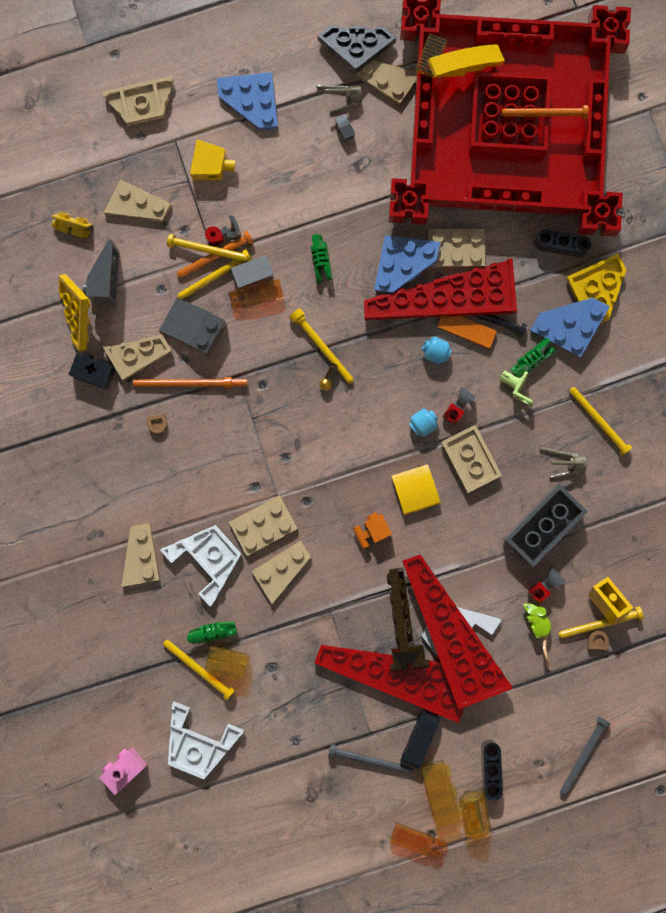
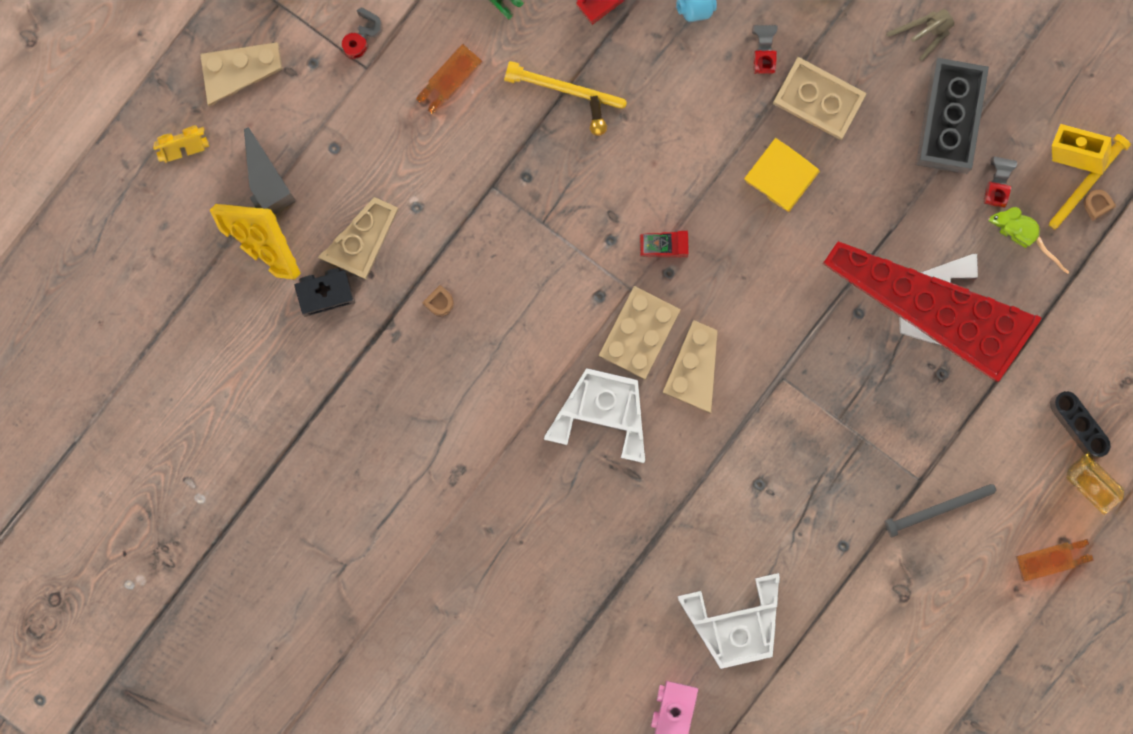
camera: 40 degrees left, 0 degrees up
tan wing [121,523,160,587] -> none
orange bar [133,377,247,389] -> none
dark grey slope [159,298,227,357] -> none
yellow bar [163,640,235,701] -> none
yellow bar [167,234,248,262] -> none
orange bar [177,231,253,278] -> none
yellow bar [177,249,252,300] -> none
green hinge [187,621,237,644] -> none
clear yellow brick [205,645,249,681] -> none
light grey hinge [231,255,274,288] -> none
red wing [314,644,465,723] -> none
orange brick [352,512,392,549] -> none
dark brown hinge [387,567,430,672] -> none
black beam [400,710,440,771] -> none
medium azure head [409,408,438,437] -> none
clear yellow brick [421,760,462,828] -> none
none -> leg [640,231,689,257]

